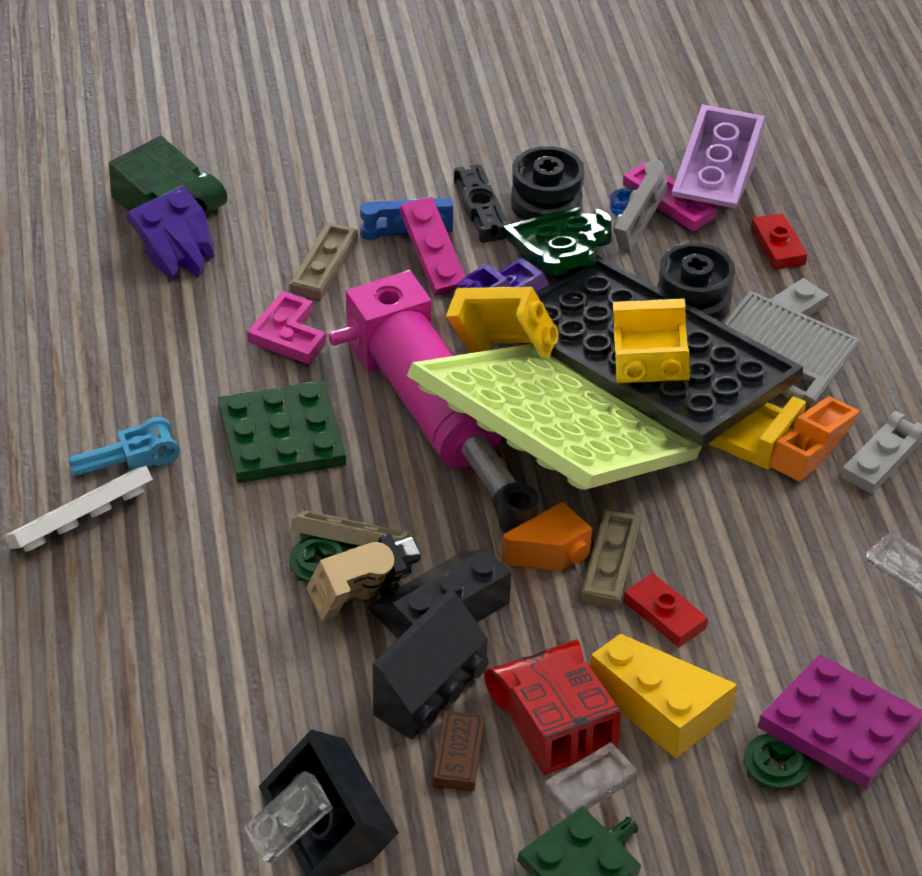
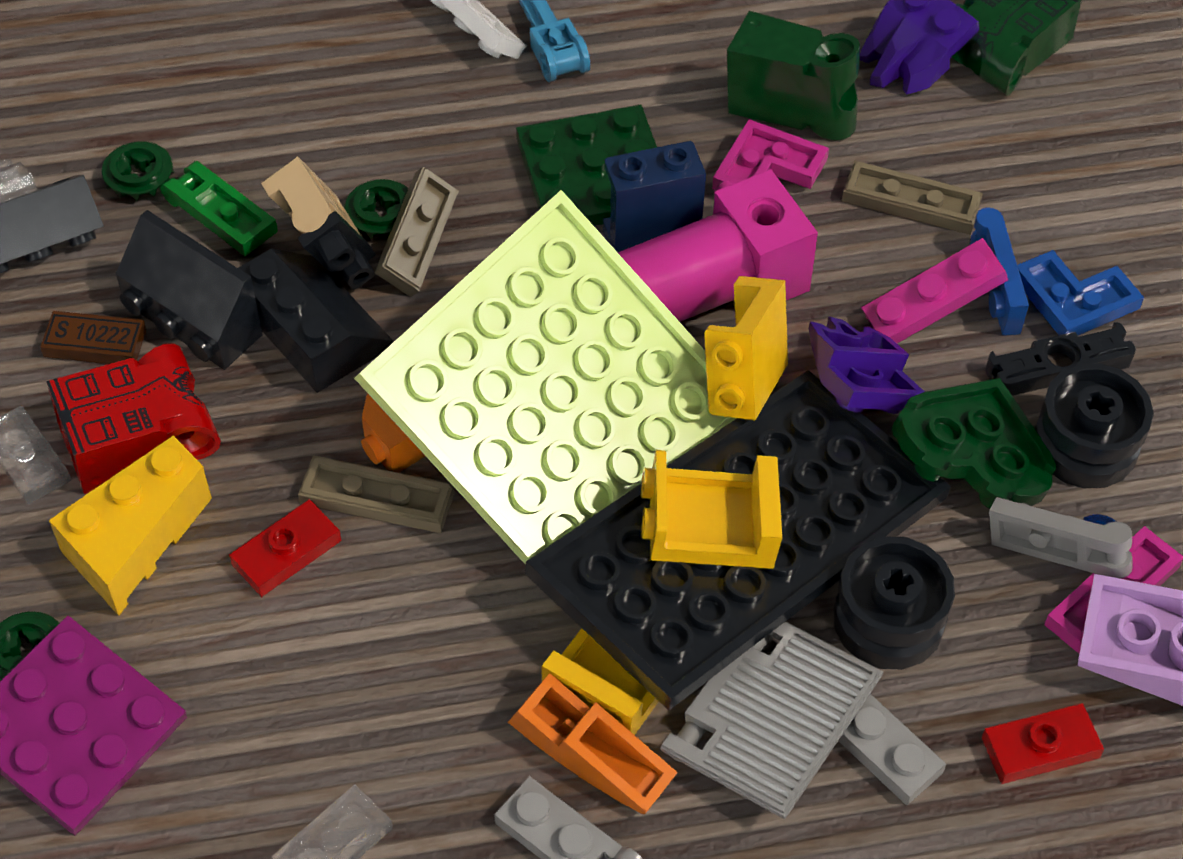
camera: 90 degrees right, 10 degrees up
none -> dark green gear [102,141,174,201]
none -> green plate [160,161,278,257]
none -> dark blue panel [602,141,706,253]
none -> dark green piece [727,11,860,140]
none -> blue plate [1017,250,1144,335]

